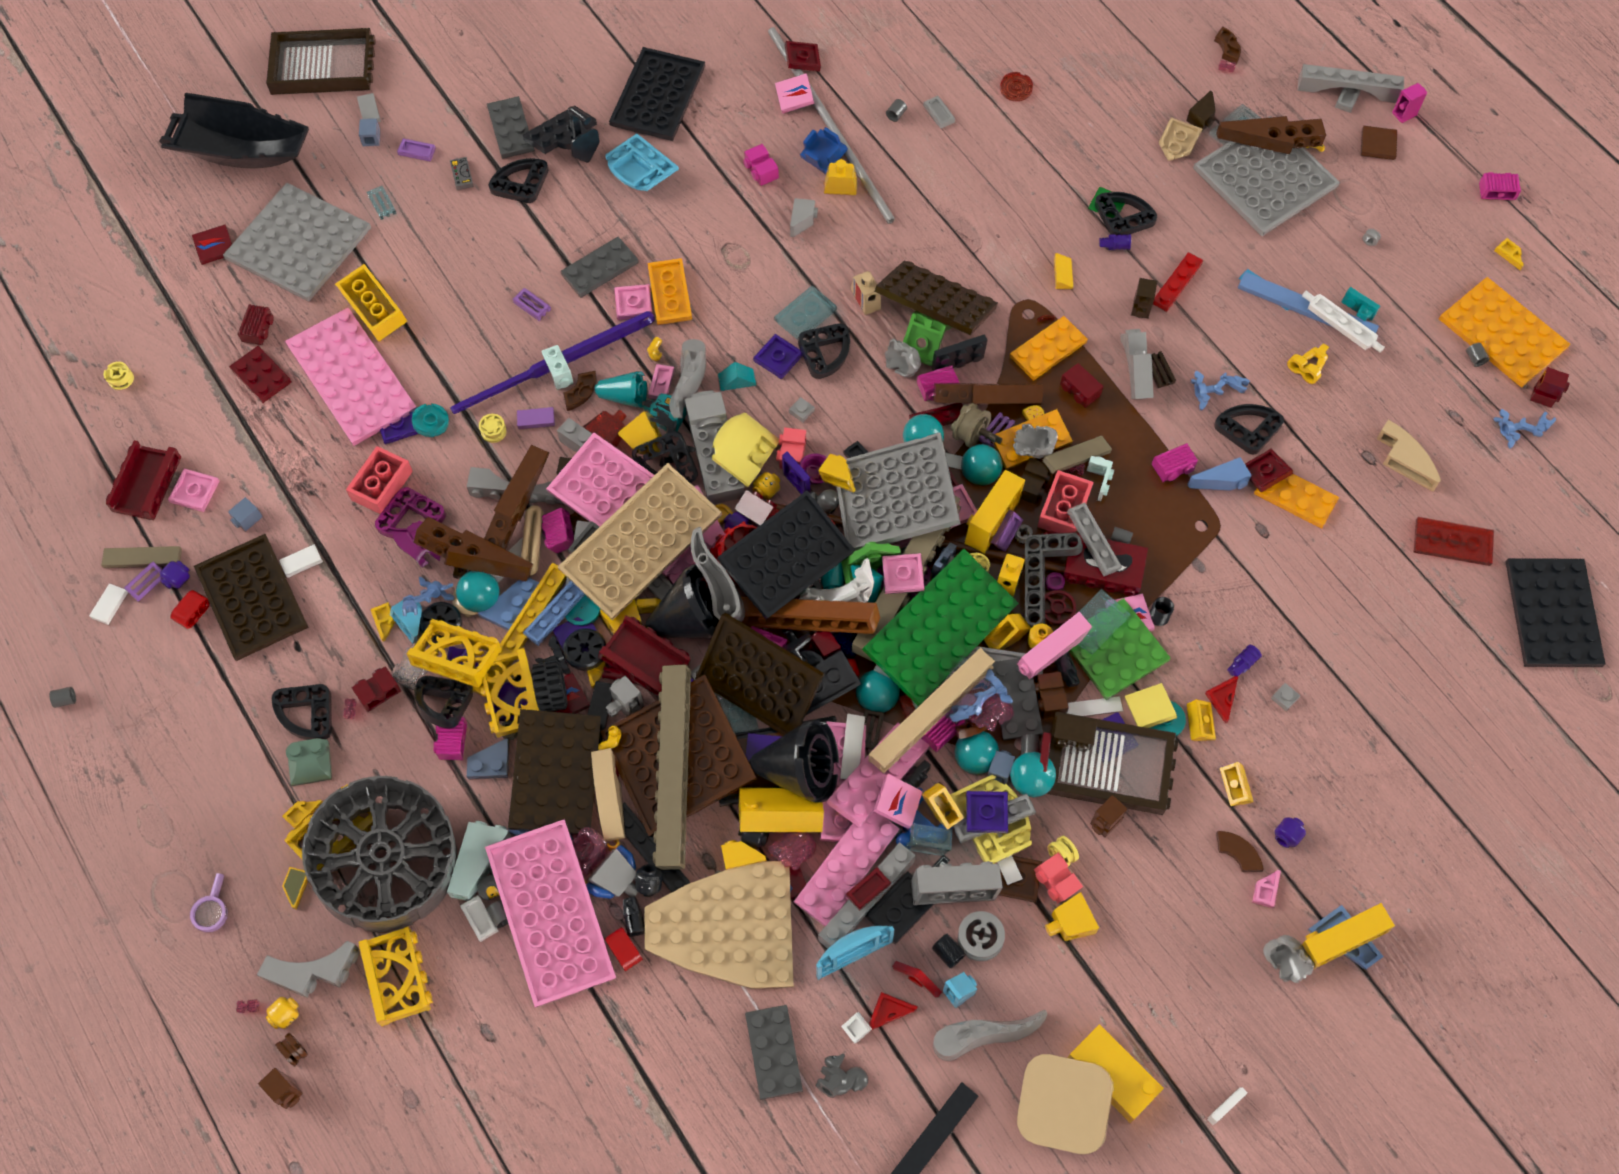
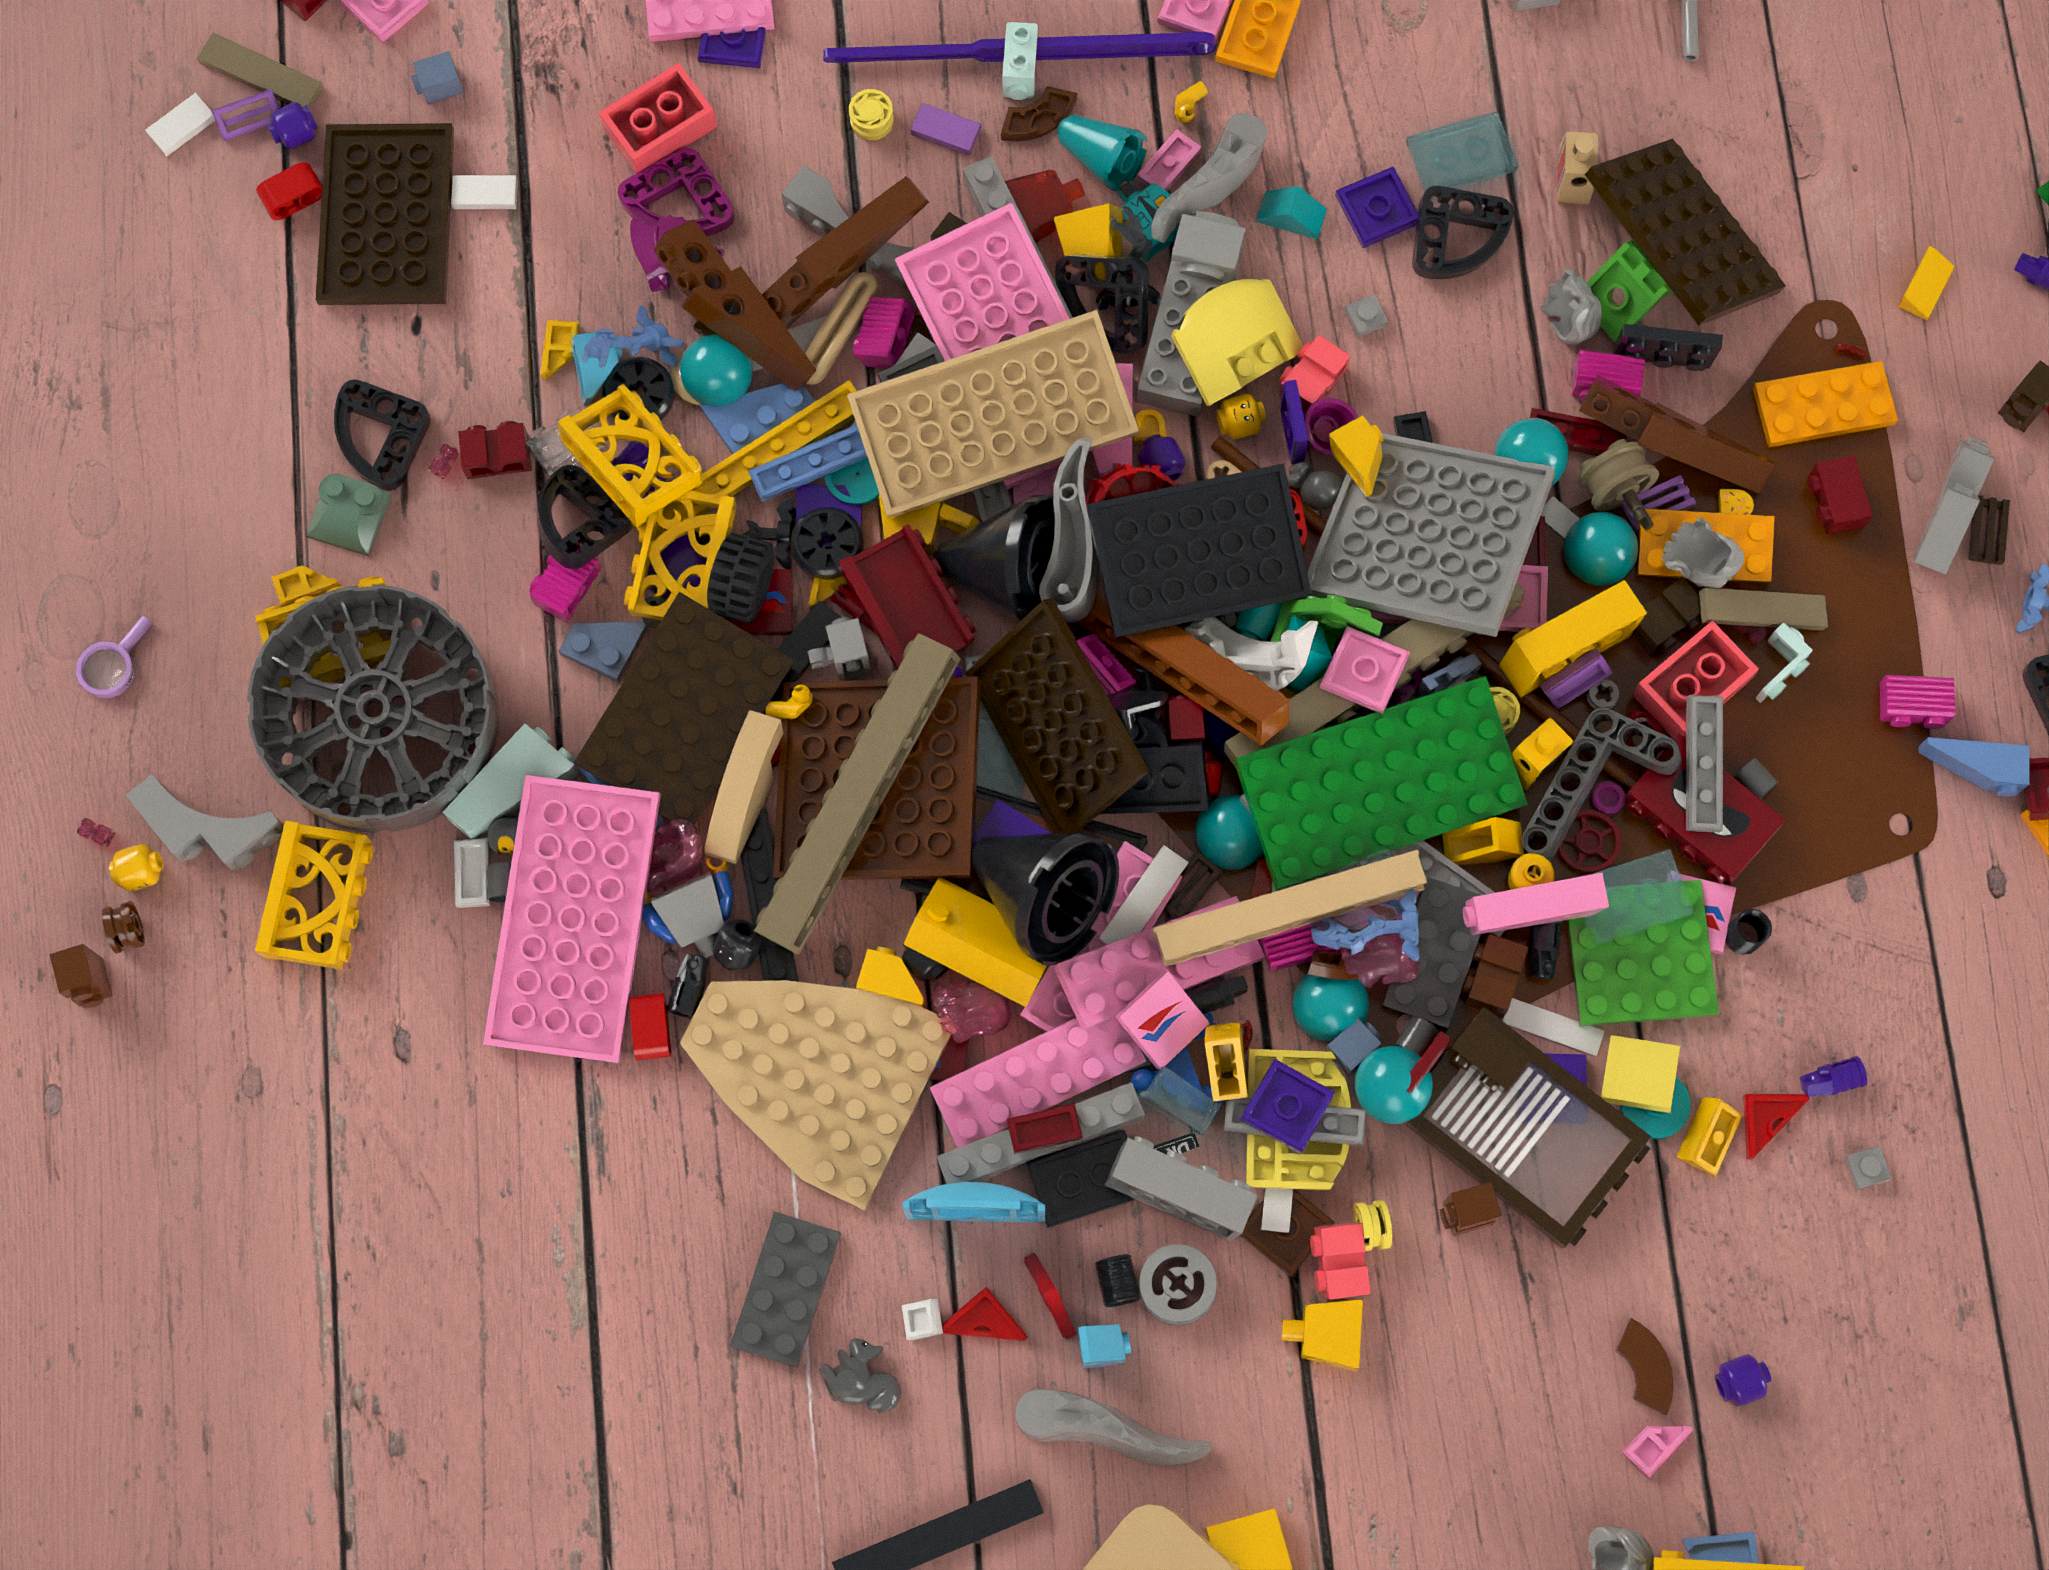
camera: 30 degrees right, 10 degrees up
dark grey beam [49,687,76,708] -> none
olive tile [282,867,308,910] -> none
teal tile [412,403,449,437] -> none
brick [735,490,779,525] -> none
yellow slope [1220,762,1254,806] -> none

